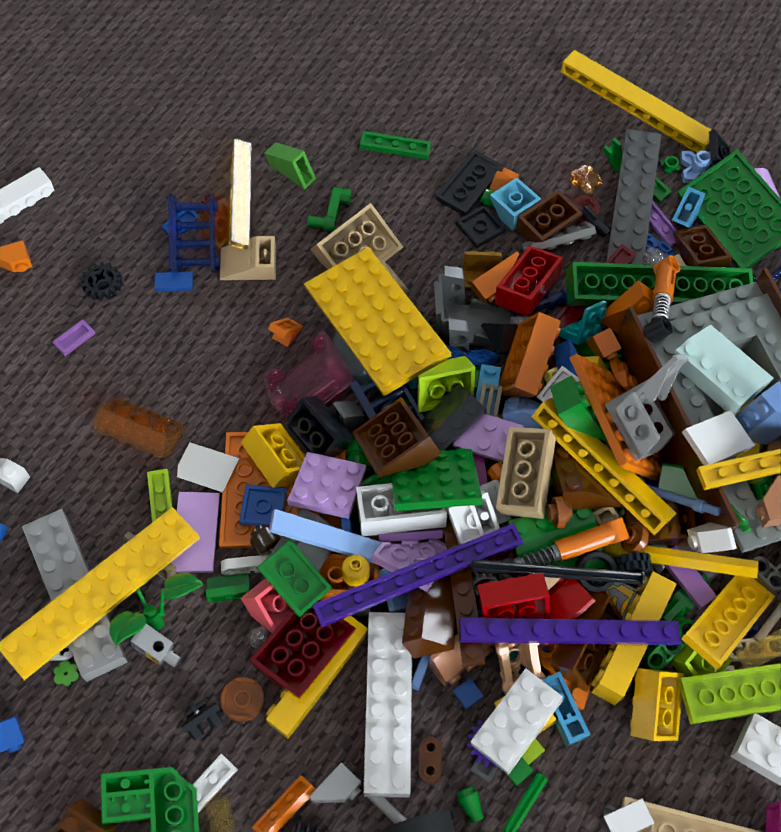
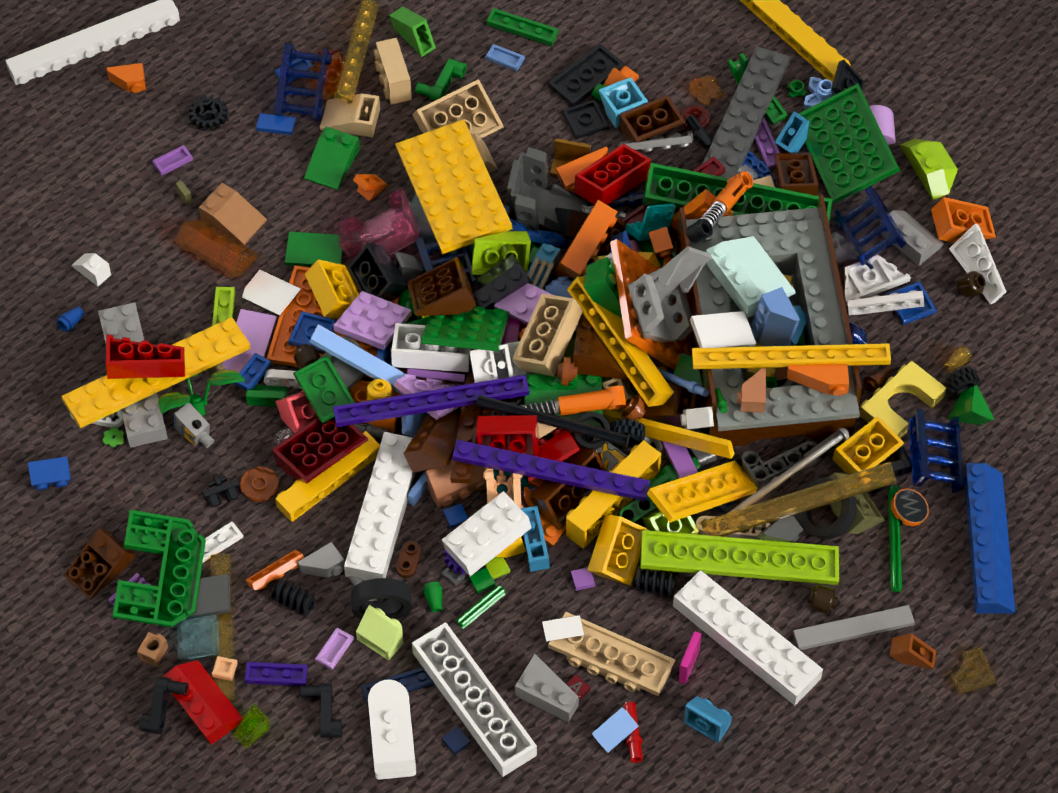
camera: 15 degrees right, 5 degrees down
none -> red wedge [106,334,185,379]
none -> olive tile [176,181,192,206]
none -> medium nougat slope [199,183,267,245]
none -> blue plate [234,353,271,391]
none -> green tile [285,232,345,267]
none -> green slope [304,126,360,191]
none -> tan brick [374,38,412,104]
none -> medium blue tile [485,44,525,72]
none -> medium lavender tile [571,567,595,591]
none -> black piece [633,566,677,599]

